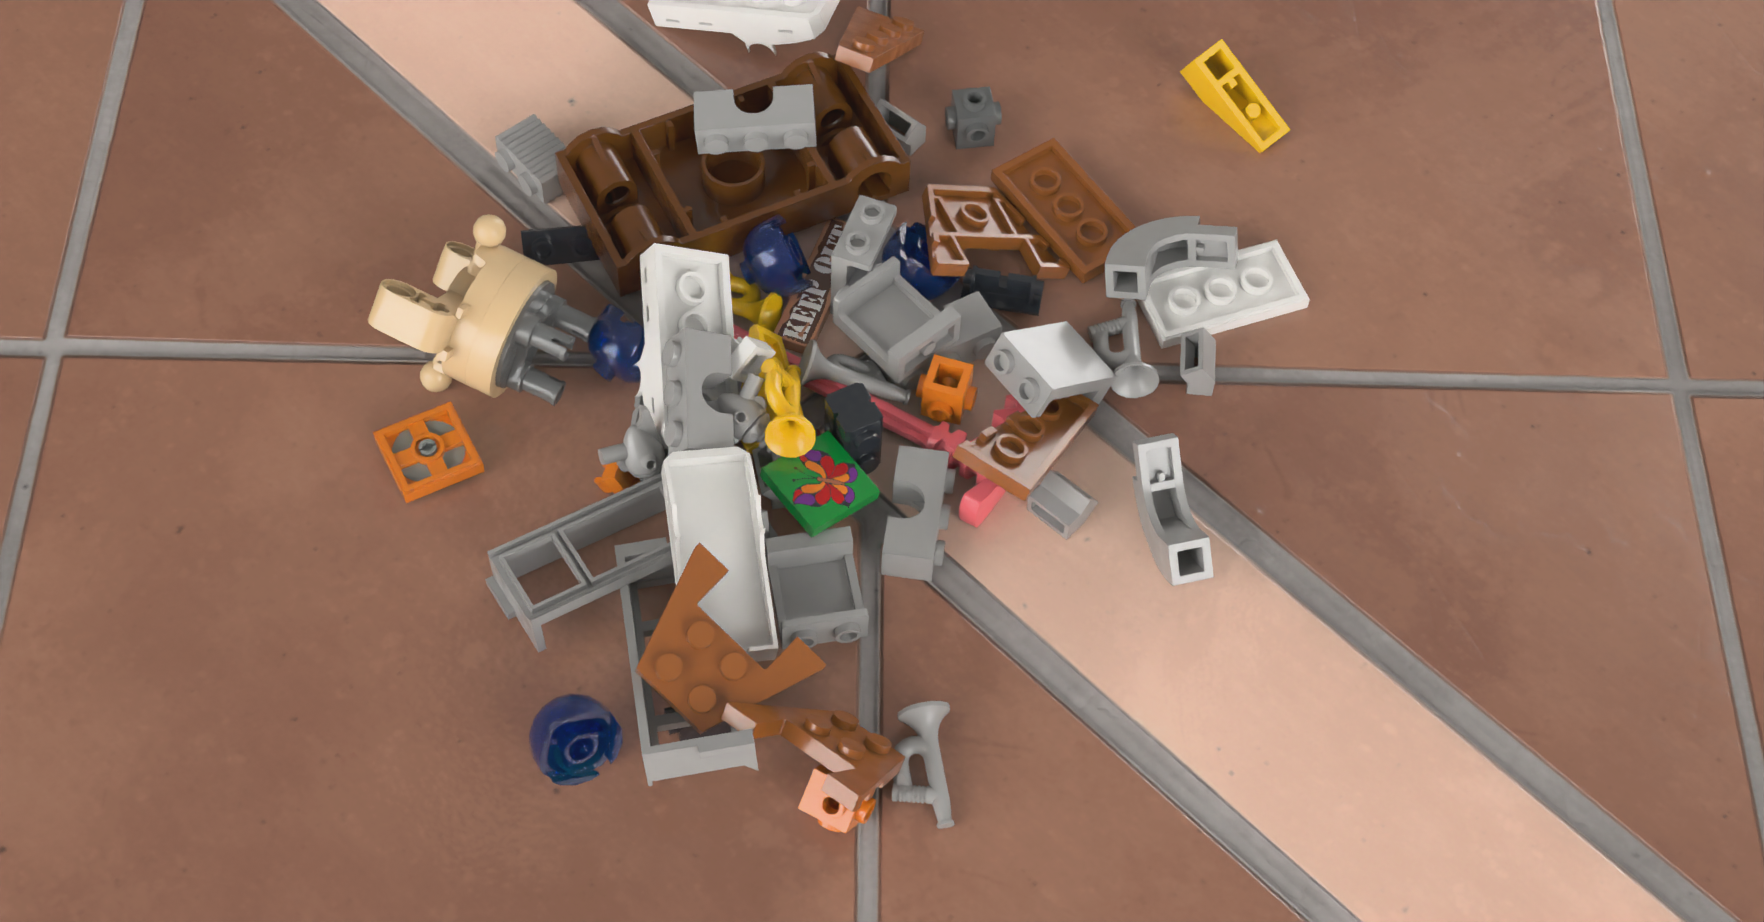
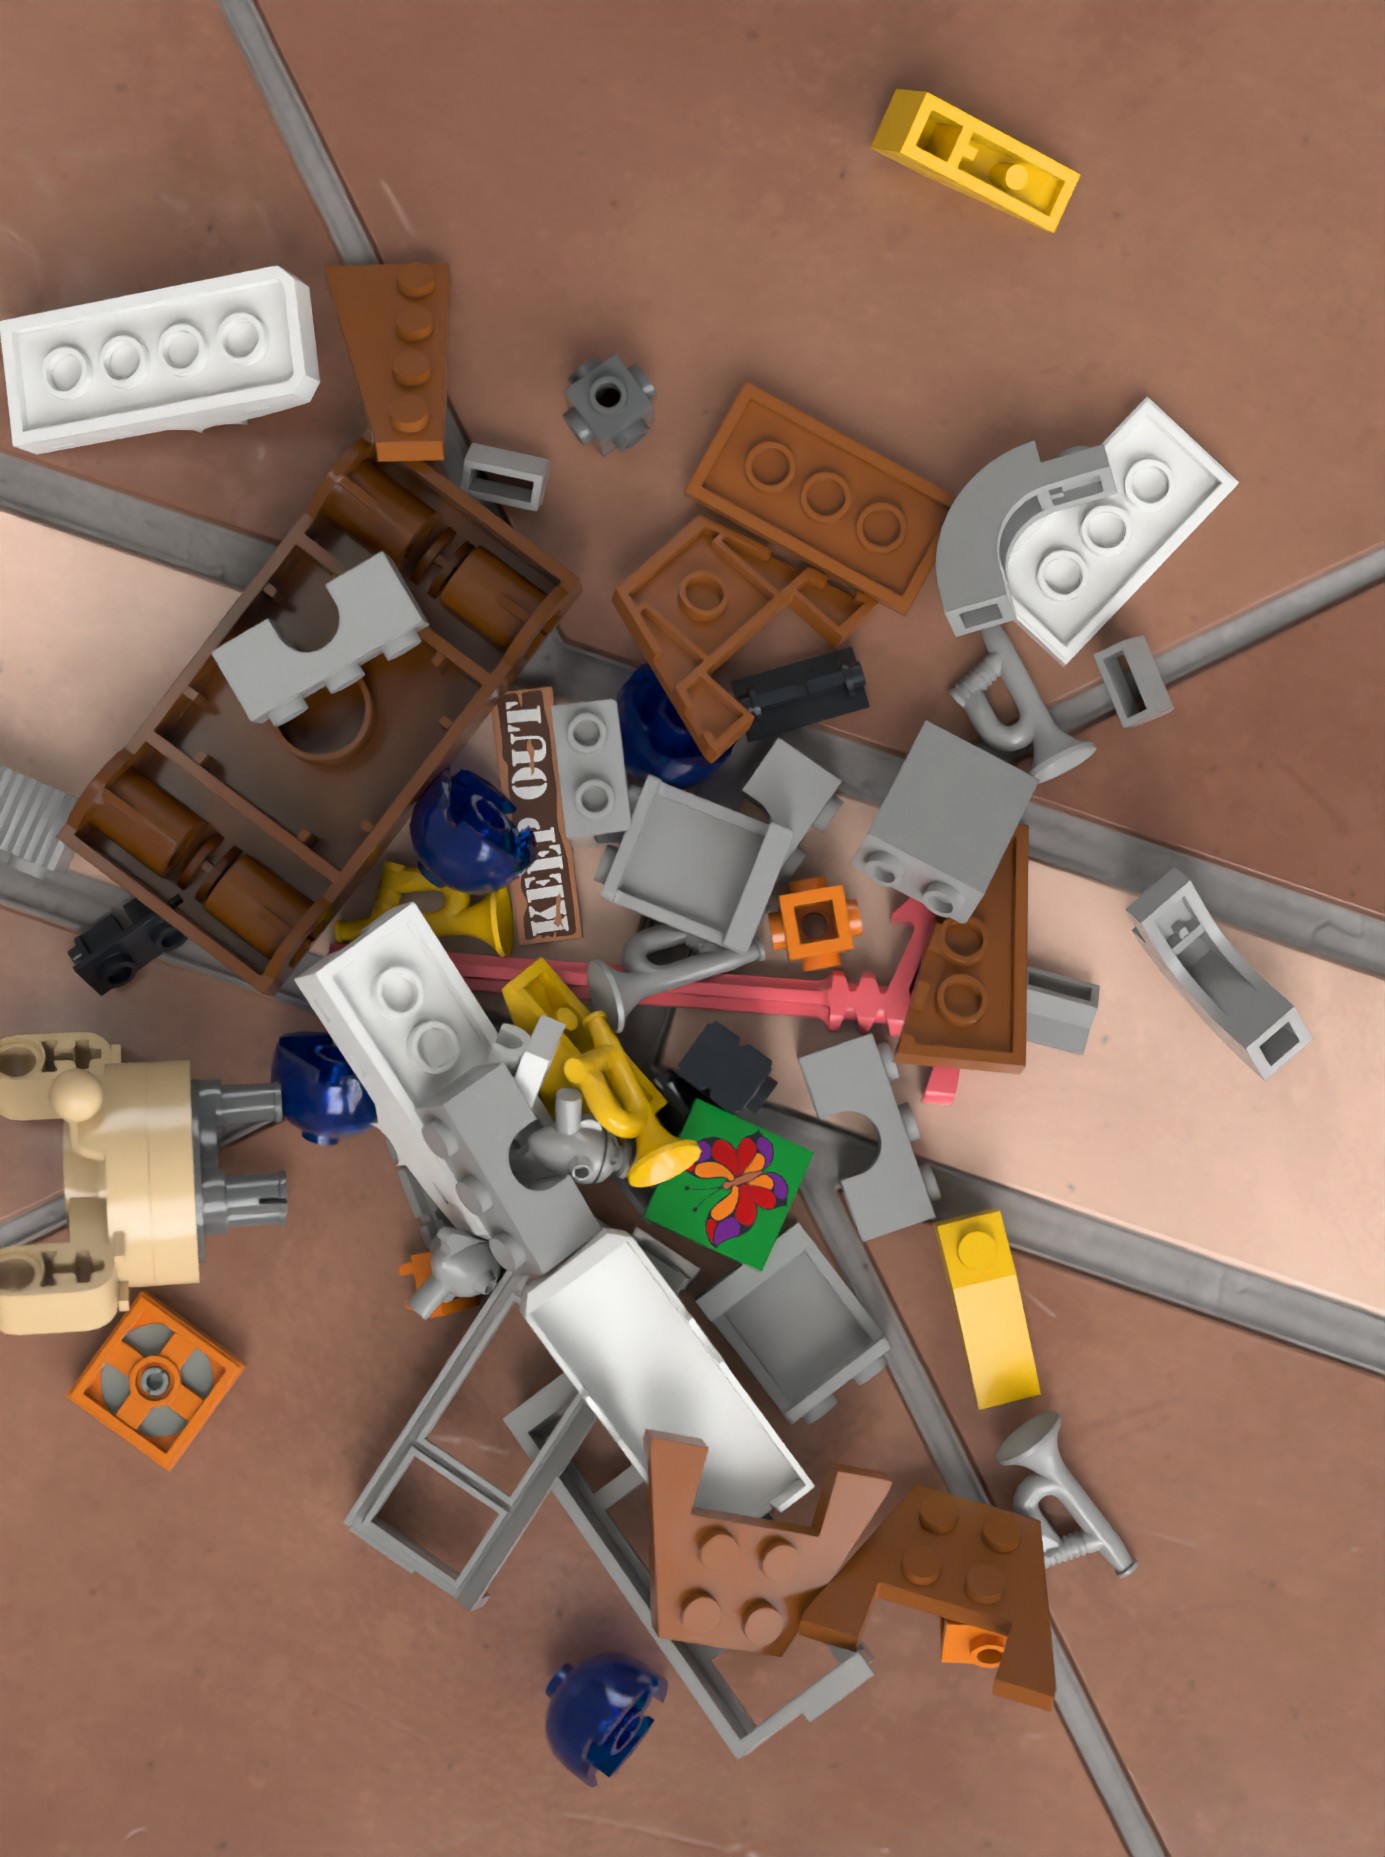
camera: 20 degrees left, 30 degrees up
none -> yellow slope [931,1207,1041,1410]

